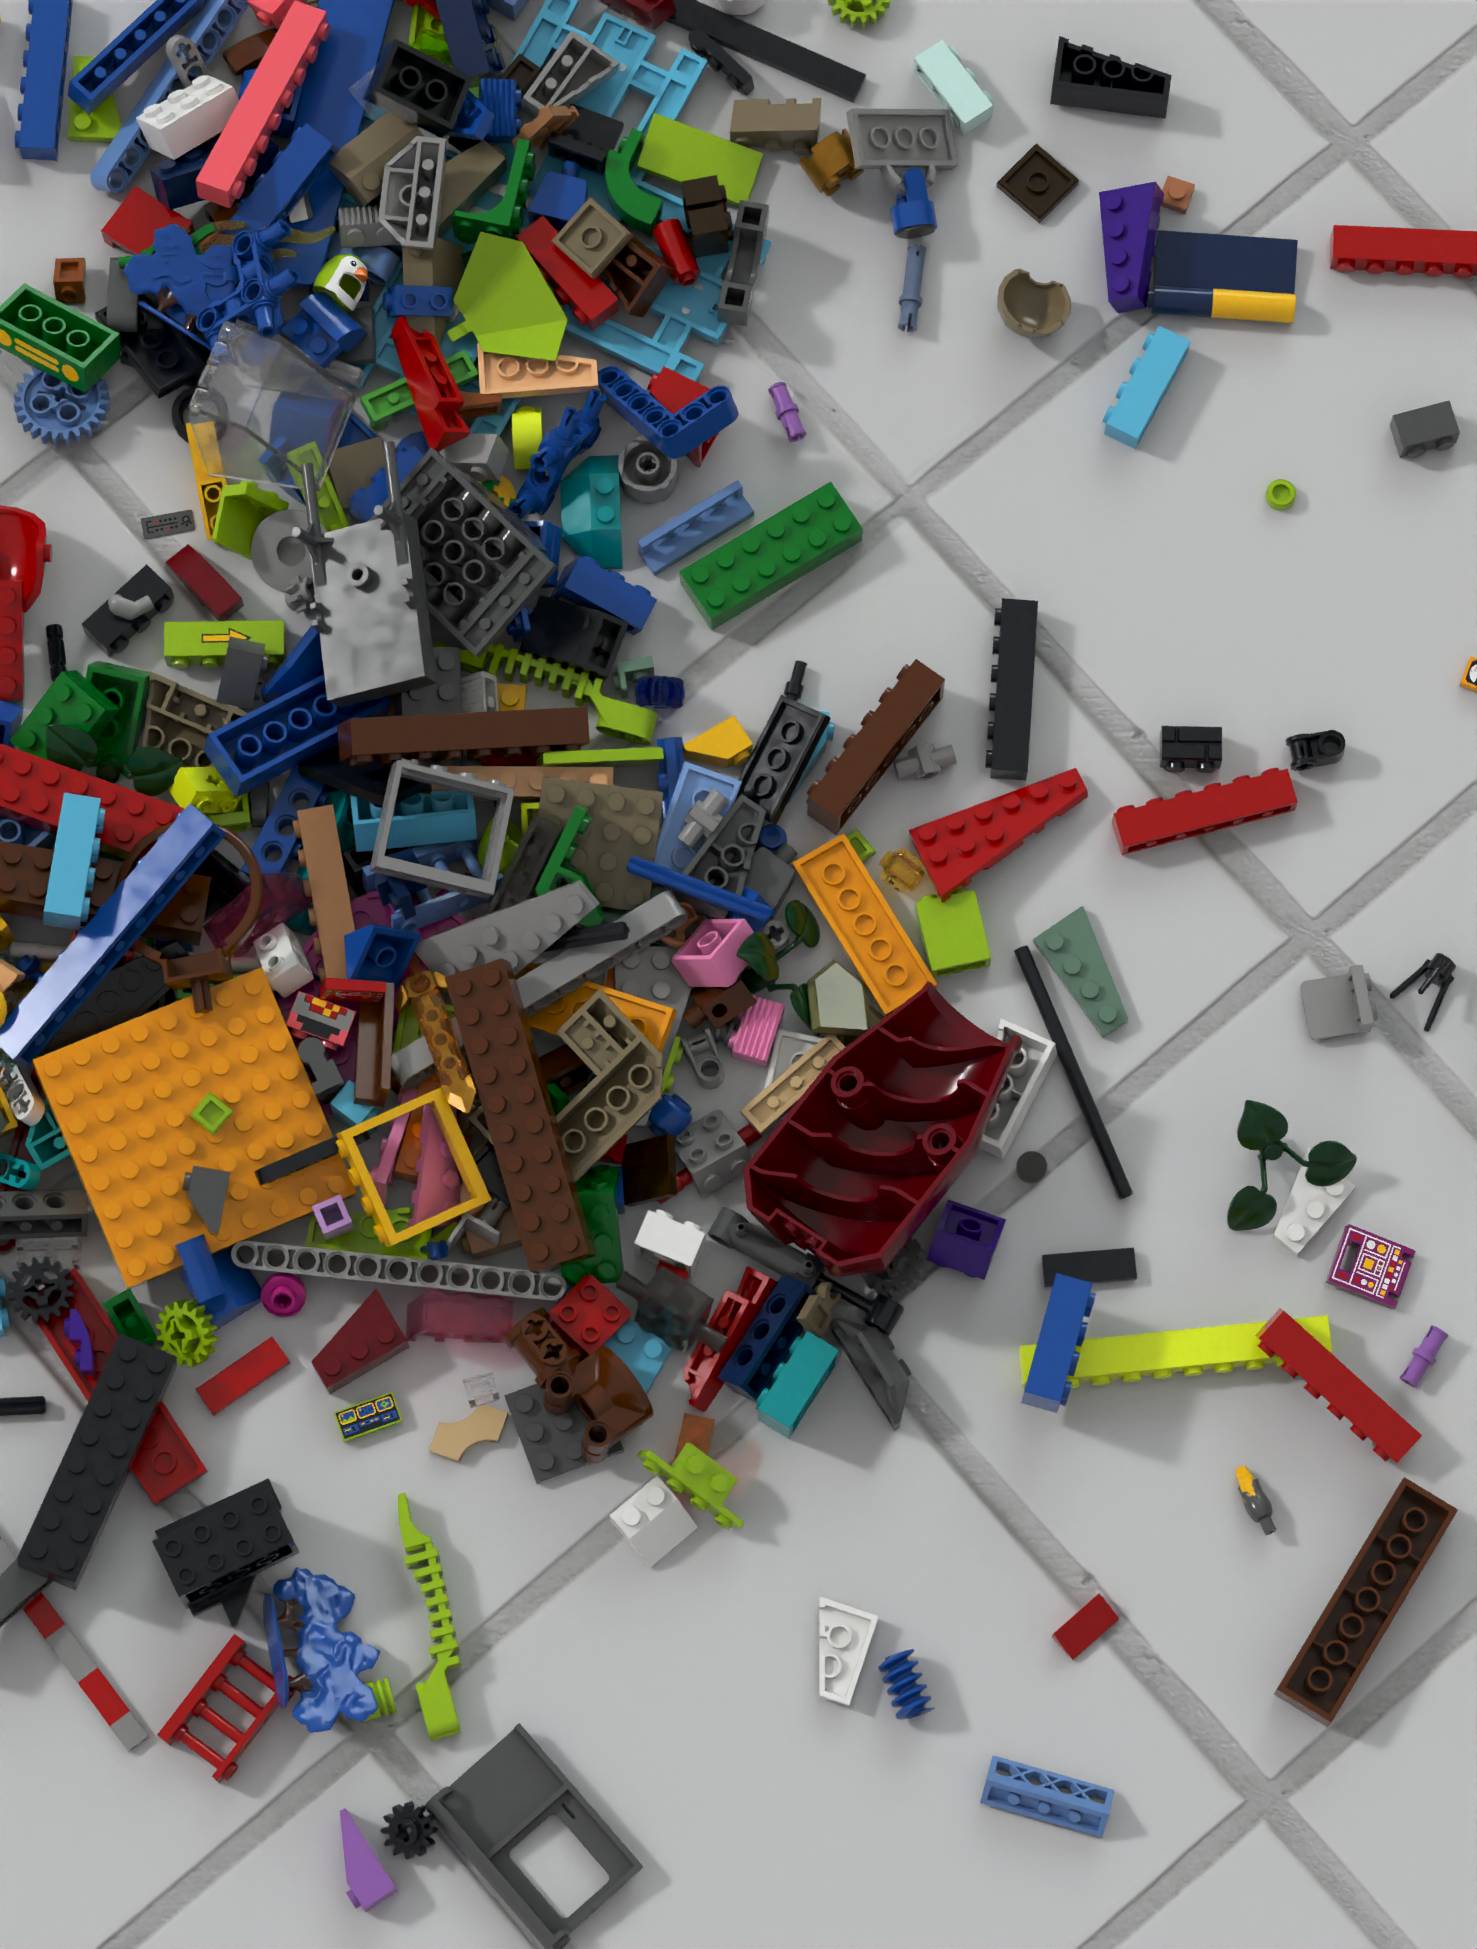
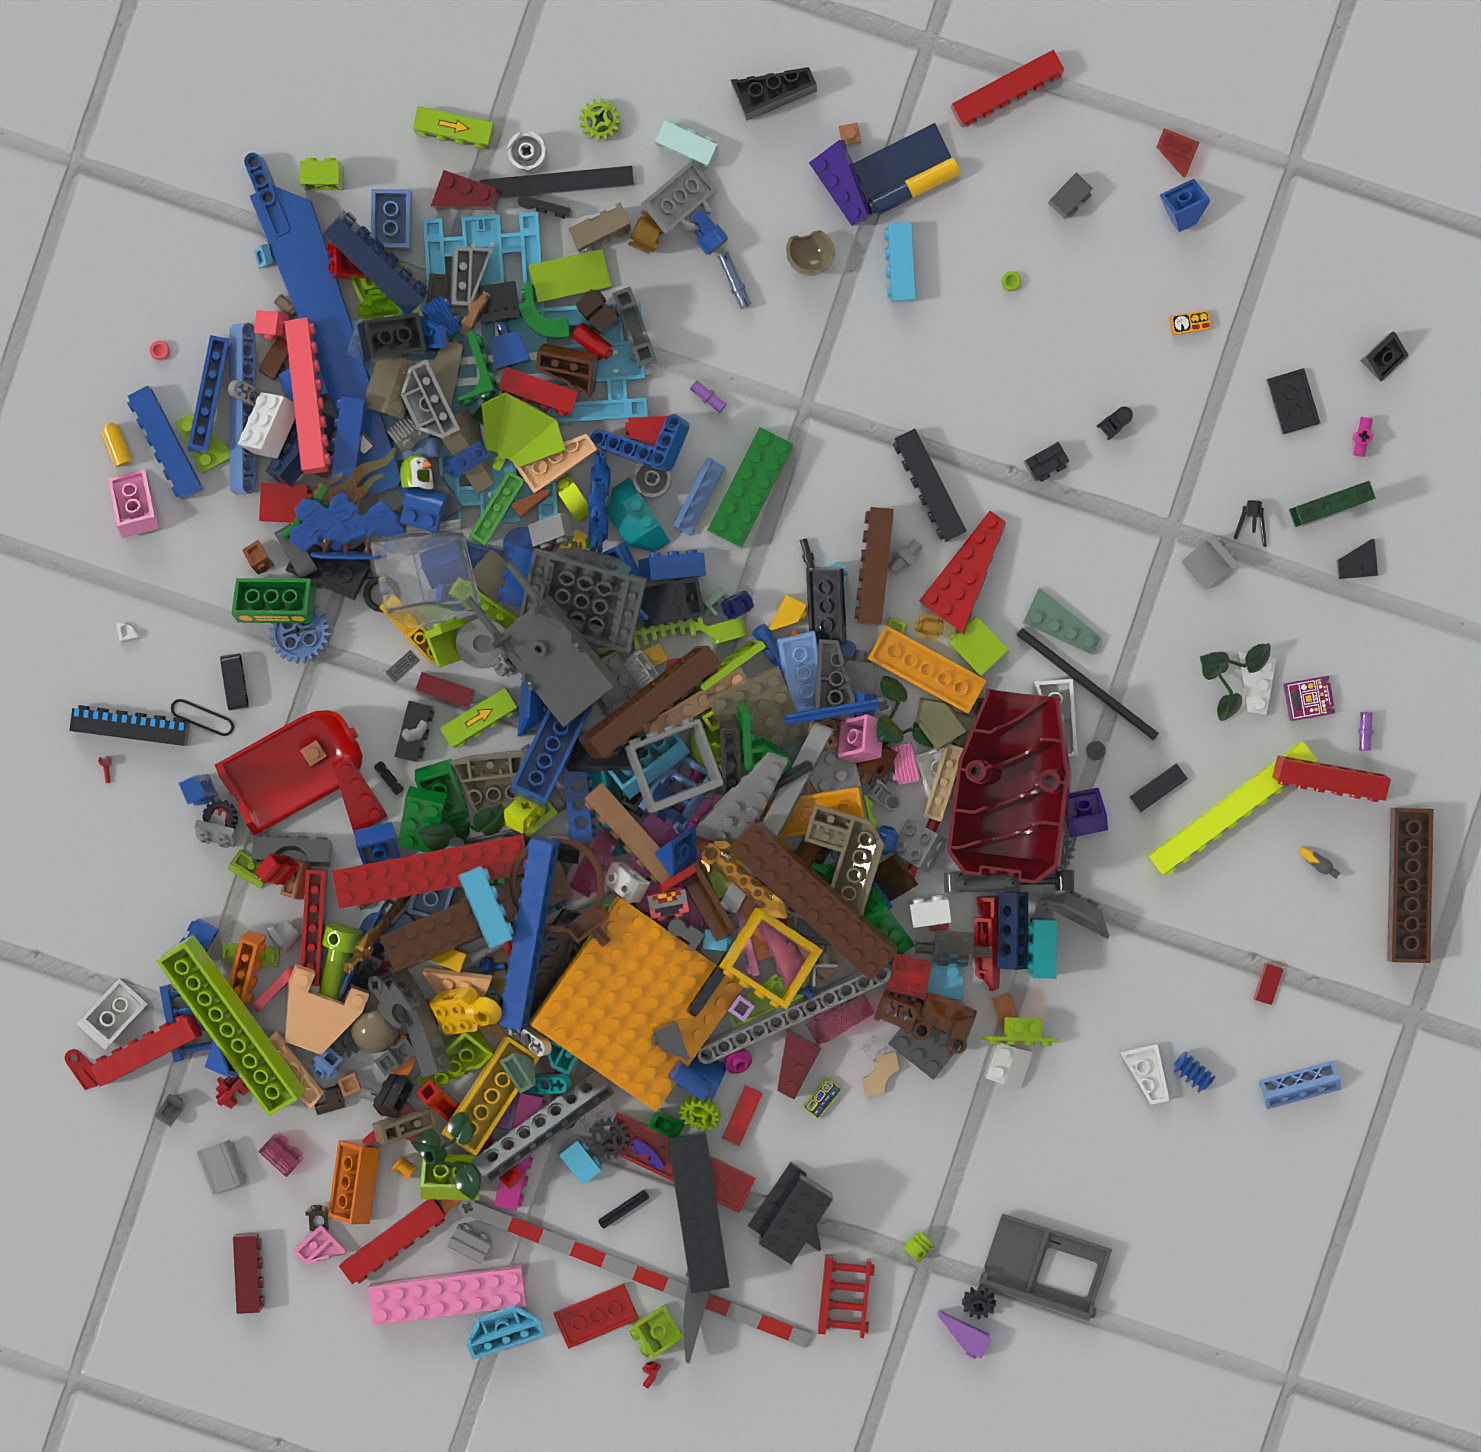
camera: 30 degrees left, 15 degrees up
lime tile [189,1092,233,1136] -> none
blue pin [196,219,301,366] -> none
dark grey brick [216,636,269,709] -> none
blue plant [263,1567,381,1733] -> none
red wedge [391,316,470,452] -> none
lime piece [398,1493,461,1741] -> none
dark tan tile [552,197,634,280] -> none
light grey axle [677,789,729,849] -> none
dark tan plate [796,1282,841,1339] -> none
dark brown tile [996,143,1079,223] -> none
blue brick [1021,1273,1096,1413] -> none
red brick [1112,768,1298,855] -> none

